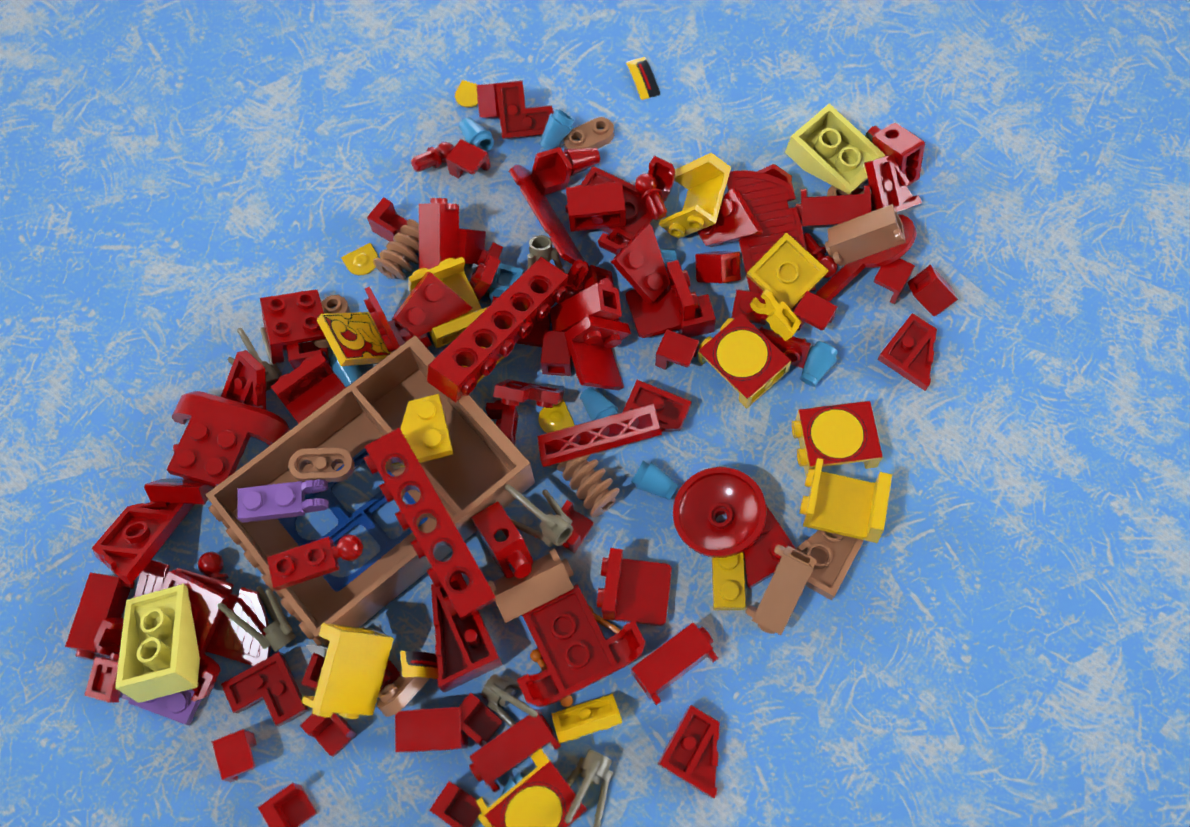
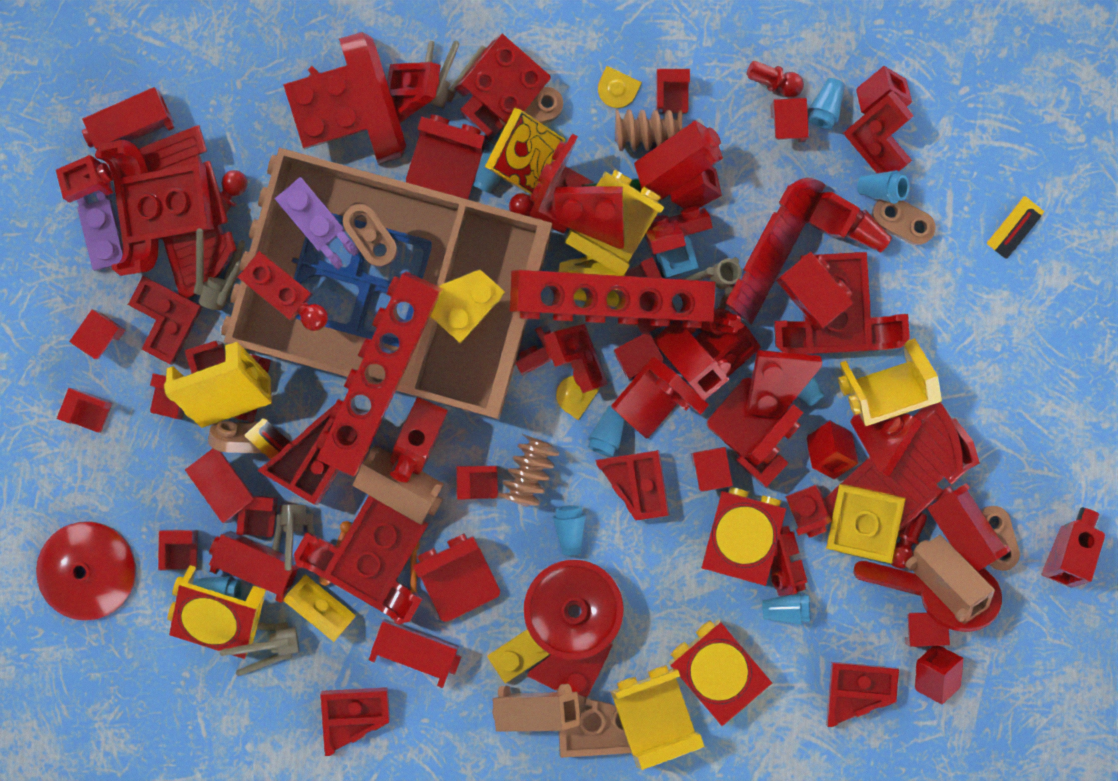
camera: 55 degrees right, 20 degrees up
red wing [91,502,195,585] -> none
light yellow slope [115,584,200,703] -> none
red slope [144,479,215,505] -> none
yellow piece [455,80,479,107] -> none
dark tan plant [505,484,573,547] -> none
red fence [537,404,662,467] -> none
red axle [635,173,667,221] -> none
yellow plate [750,289,802,341] -> none
light yellow slope [785,103,886,195] -> none
red panel [793,291,838,331] -> none
red wing [864,155,922,212] -> none

